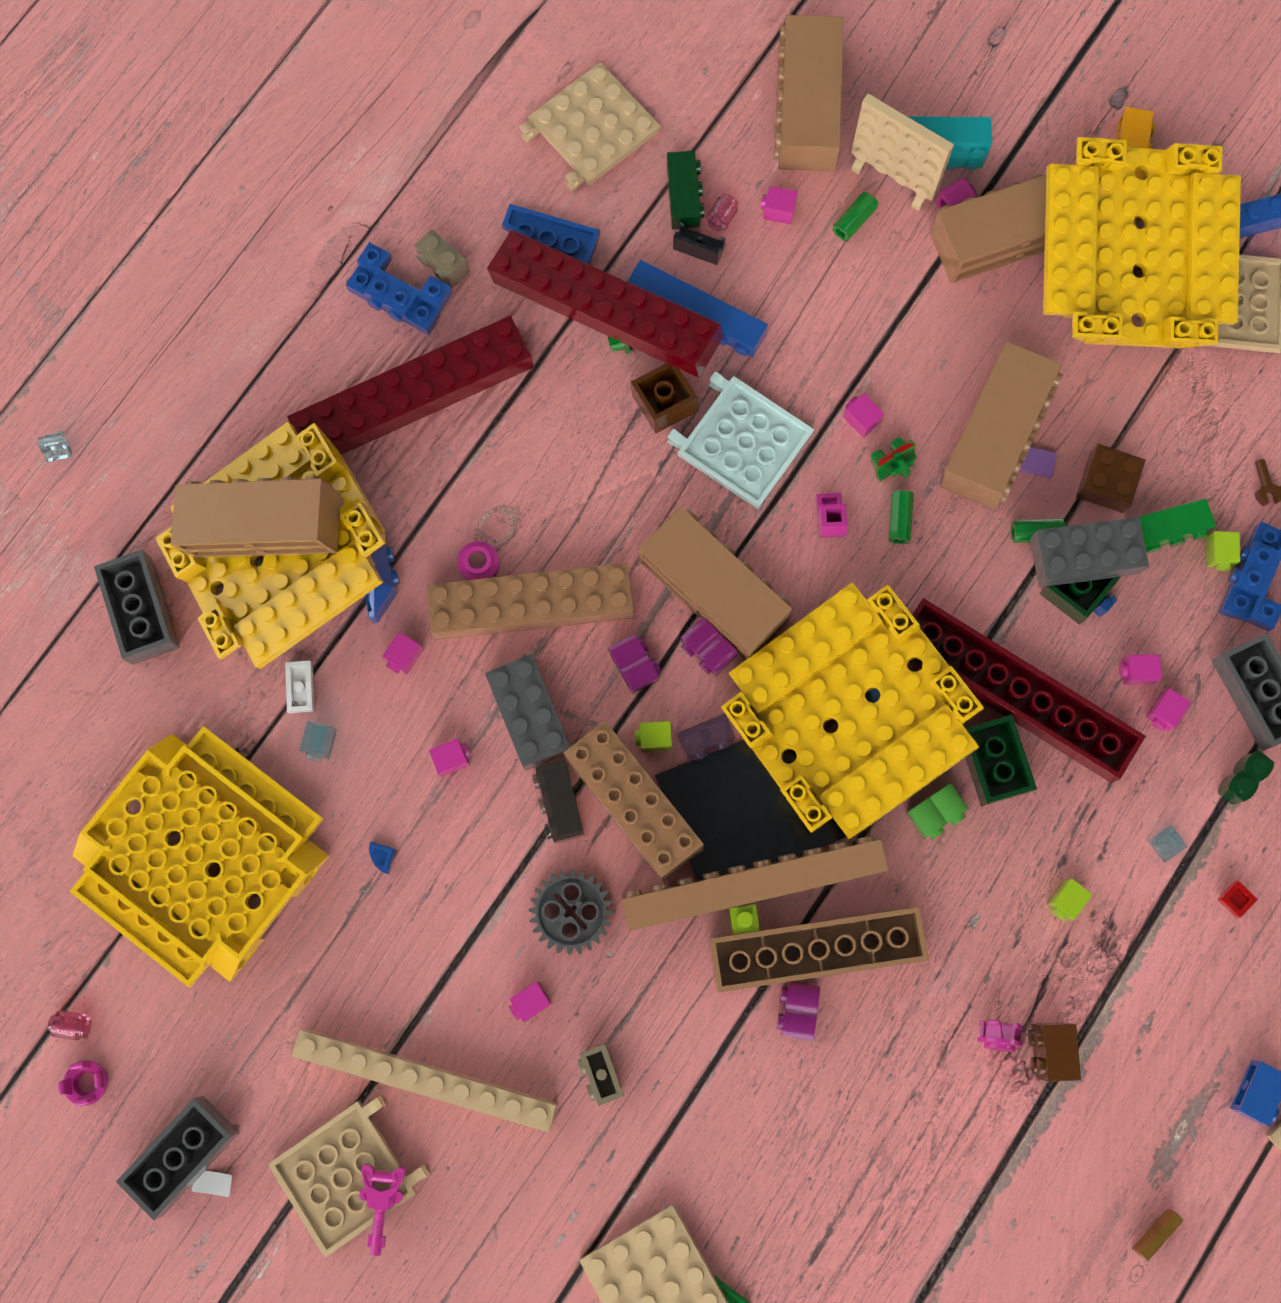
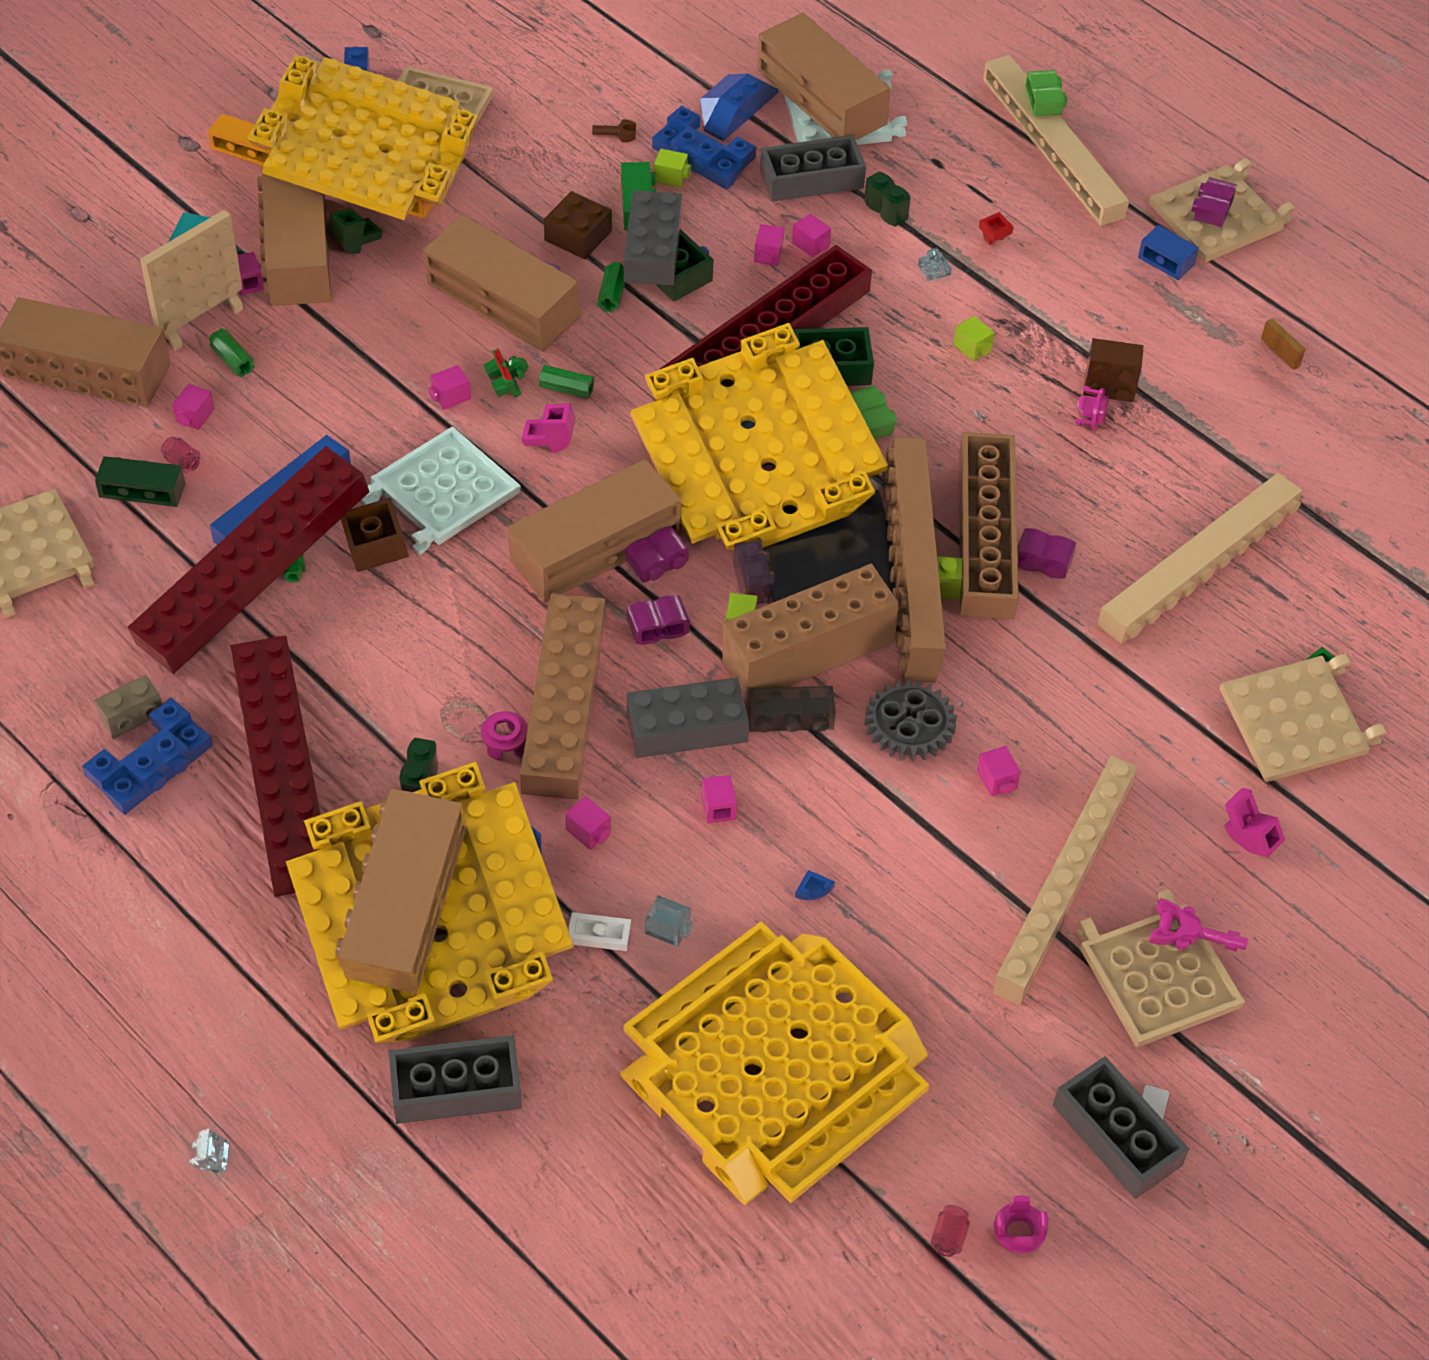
camera: 85 degrees left, 25 degrees down
blue wing [502,204,600,265] -> none
dark tan brick [577,1043,624,1106] -> none
black hinge [673,222,726,265] -> none
none -> dark green brick [328,207,382,254]
none -> dark green brick [399,738,438,792]
none -> tan brick [1097,472,1303,644]
none -> dark pink brick [1224,788,1285,857]

